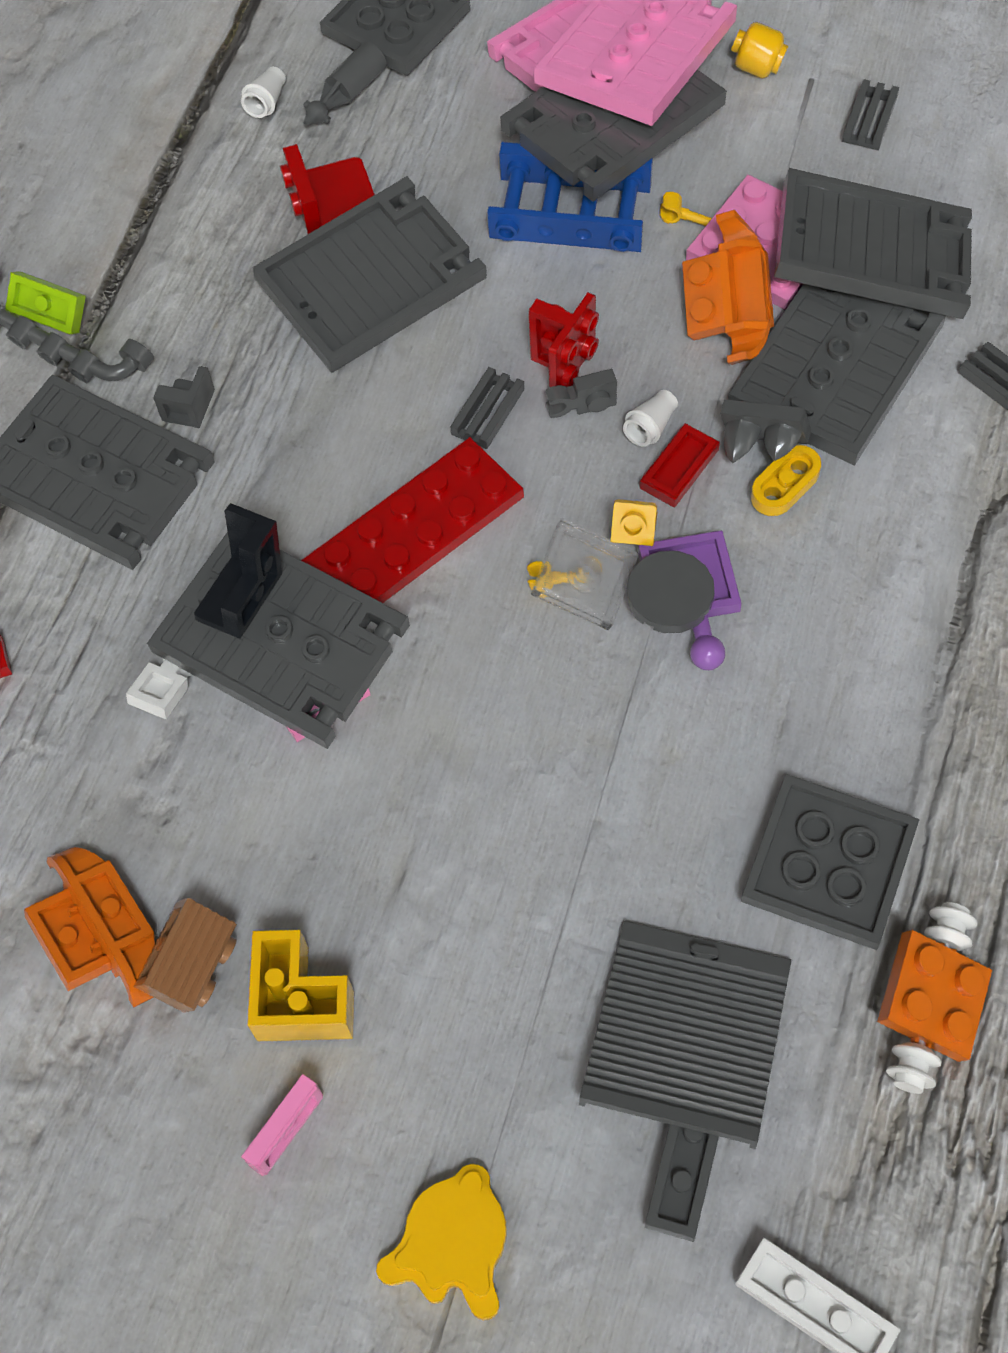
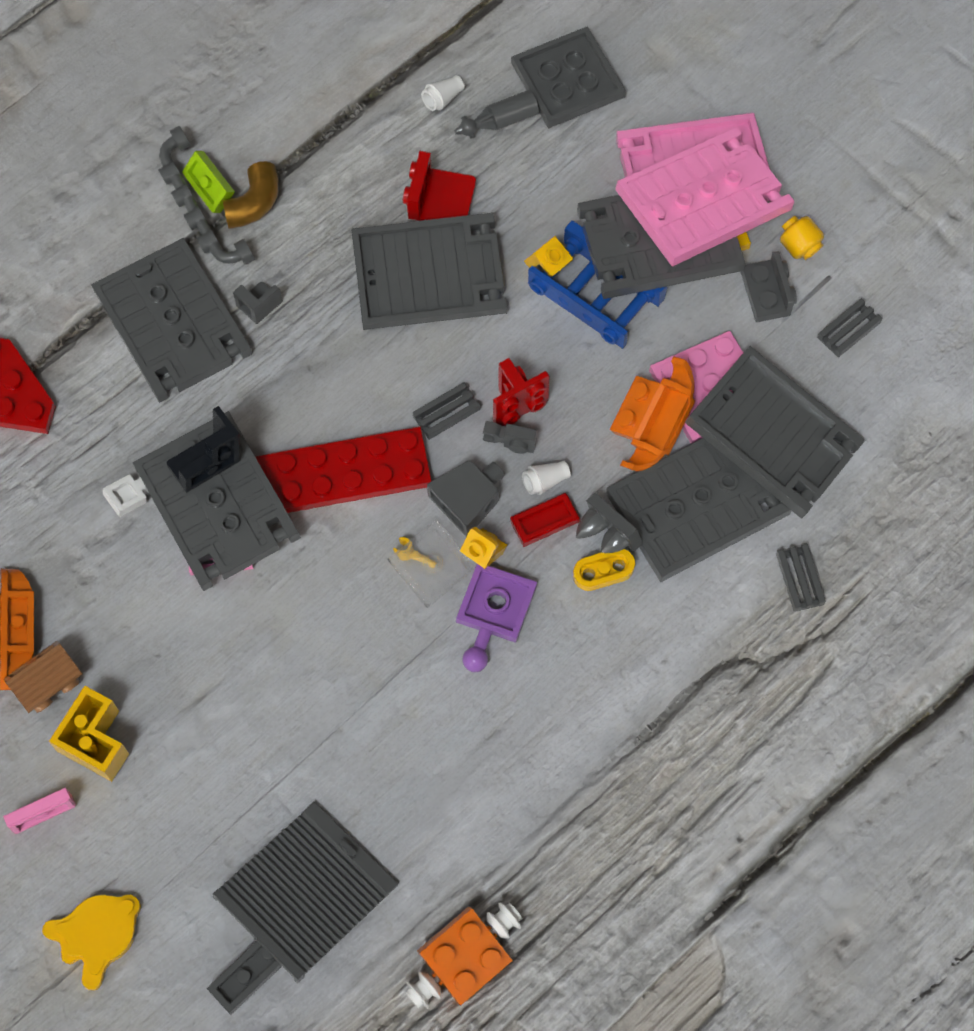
camera: 25 degrees right, 5 degrees up
dark grey tile [627,551,715,633] -> none
yellow hand [660,192,712,226] -> none
dark grey plate [741,774,920,950] -> none
none -> pearl gold cylinder [223,161,278,229]
none -> dark grey torso [427,461,504,537]
none -> yellow bracket [524,236,573,277]
none -> dark grey bracket [741,251,797,322]

